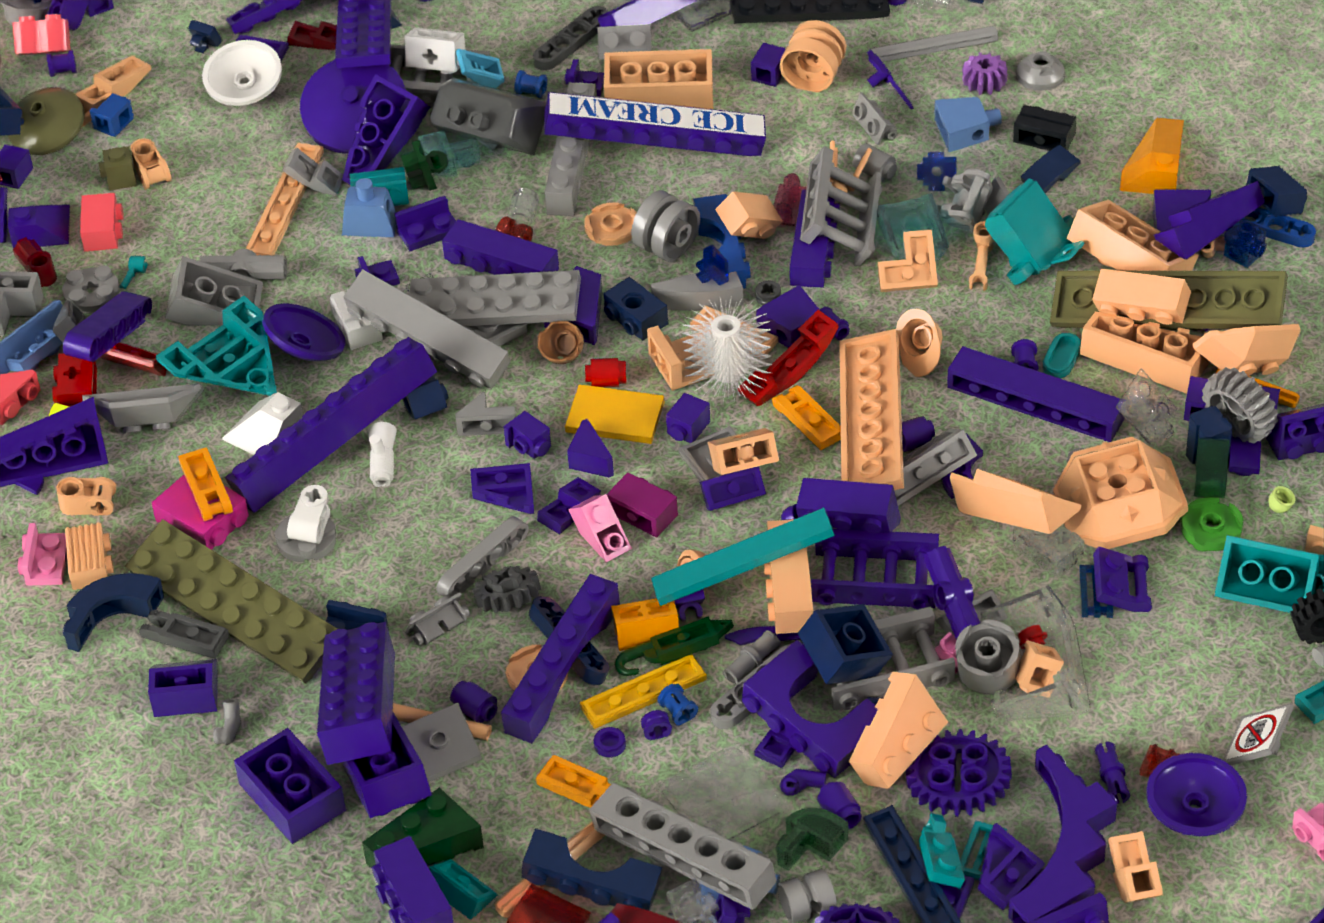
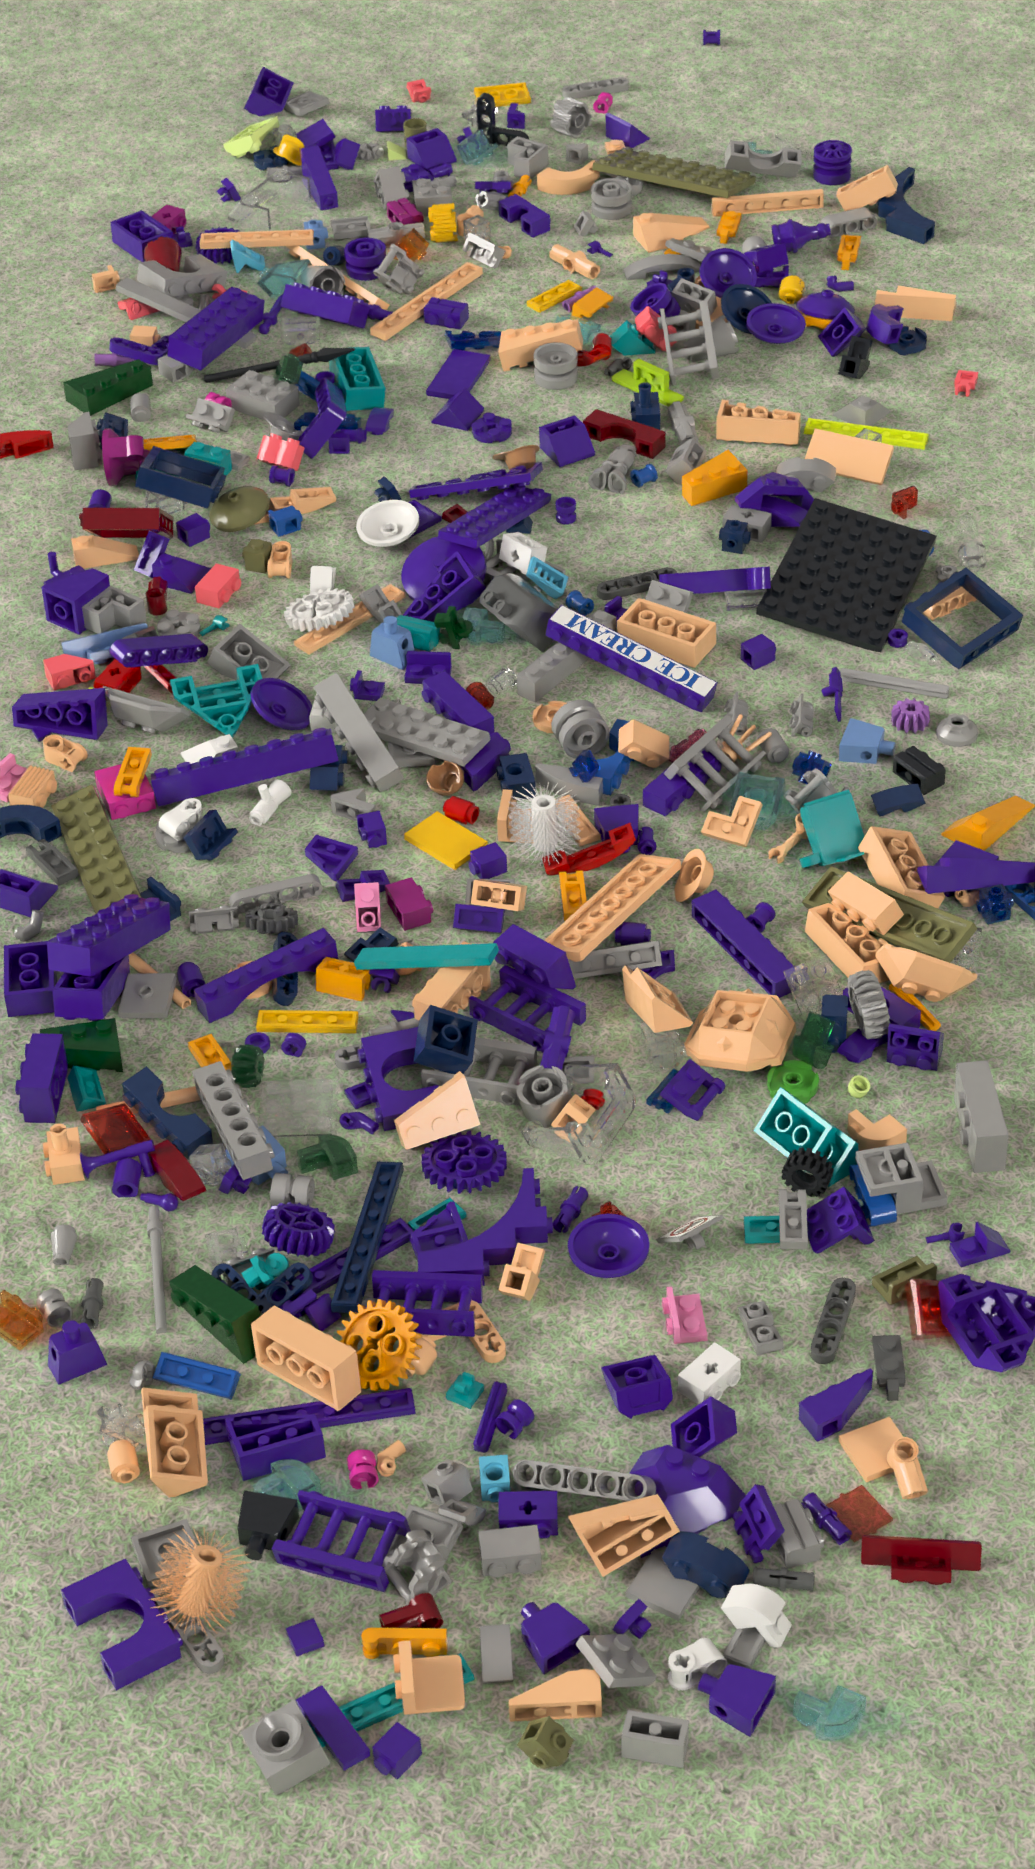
camera: 30 degrees right, 5 degrees down
light grey piece [200,249,287,279] -> none
dark purple slope [567,419,614,478] -> none
dark green plate [614,616,734,676] -> none
blue bush [657,684,698,726] -> none
light nougat wheel [780,20,847,92] -> none
dark purple brick [817,782,862,831] -> none
teal hinge [918,813,965,888] -> none
teal tile [1042,333,1081,378] -> none
none -> dark blue bracket [183,809,238,861]
none -> clear green gear [231,1044,265,1088]
none -> white gear [284,588,355,632]
none -> white slope [310,566,336,594]
none -> dark blue slope [344,927,399,962]
none -> light grey hinge [724,691,749,735]

